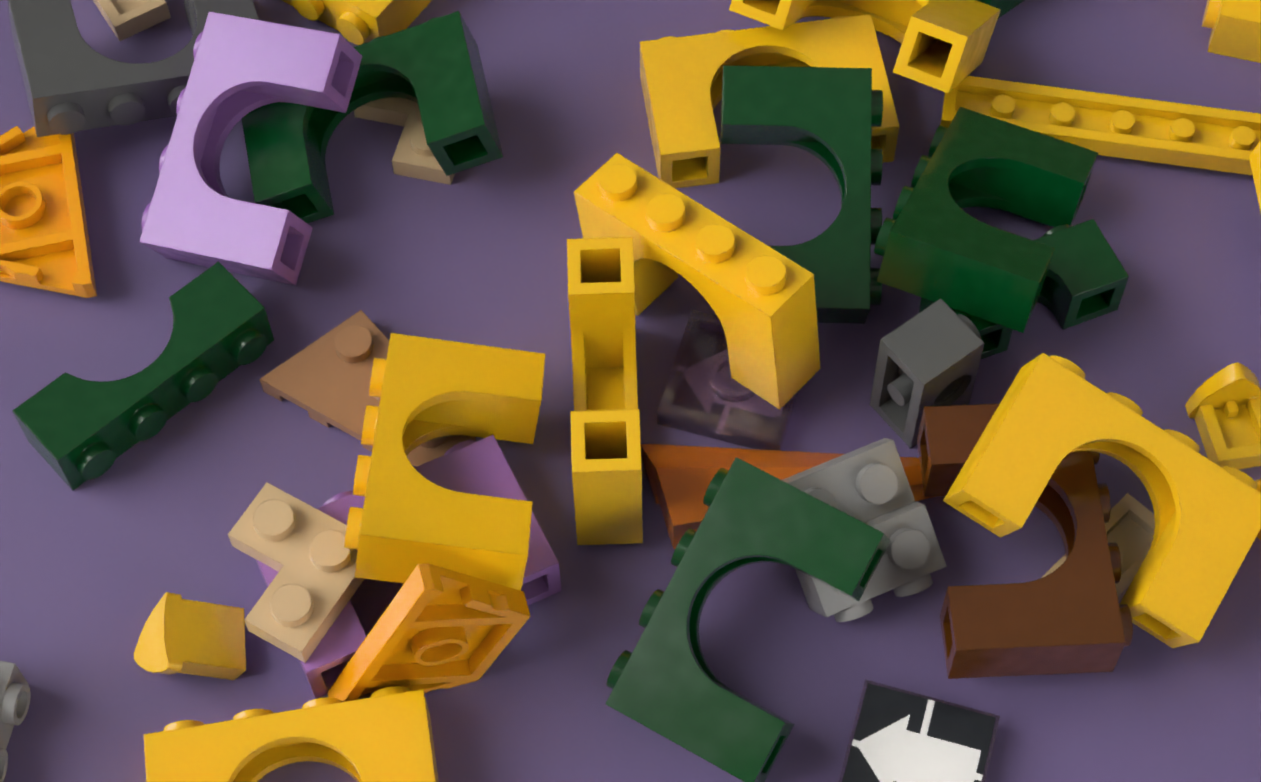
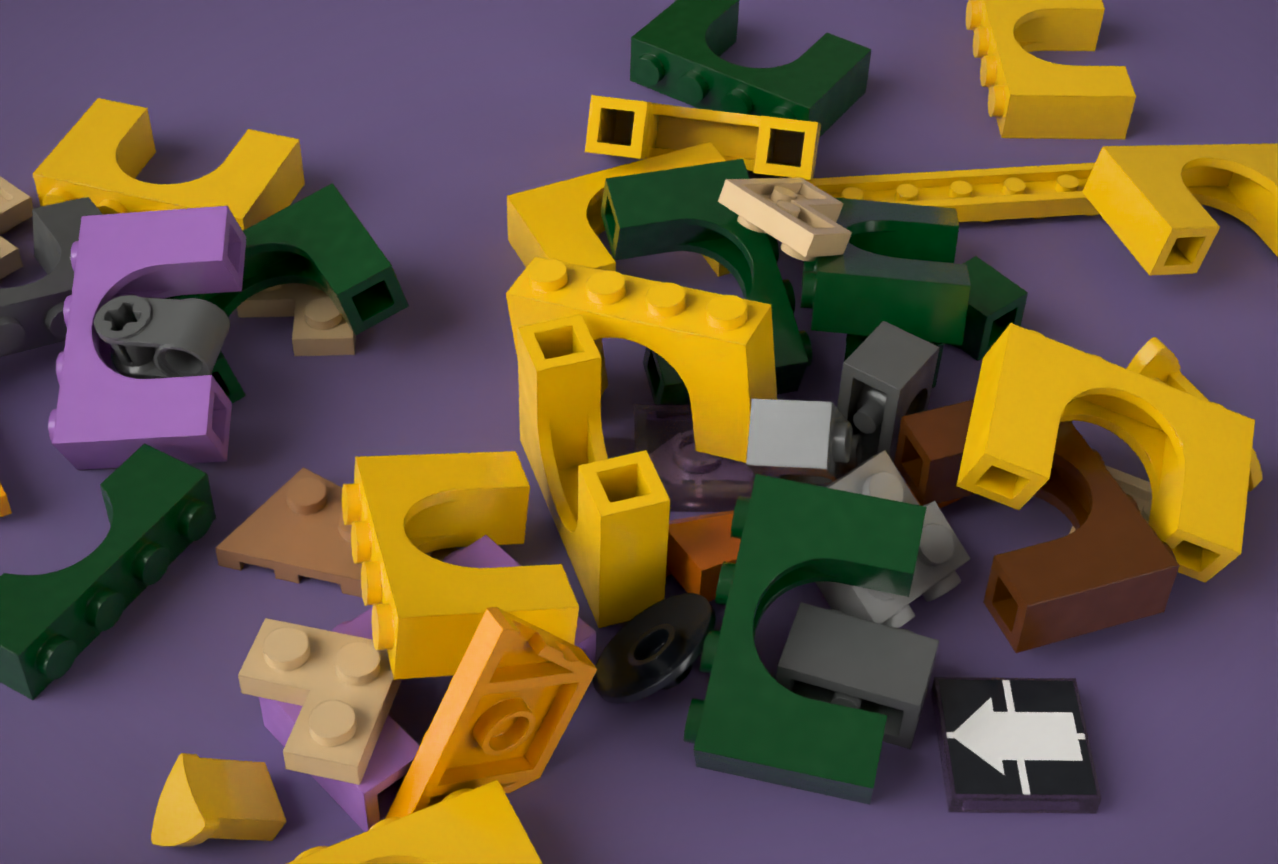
camera: 20 degrees left, 15 degrees down
none -> dark grey piece [94,295,231,379]
none -> black dish [593,593,716,704]
none -> tan plate [718,177,852,262]
none -> brick [746,398,862,487]
none -> dark grey brick [776,602,939,749]

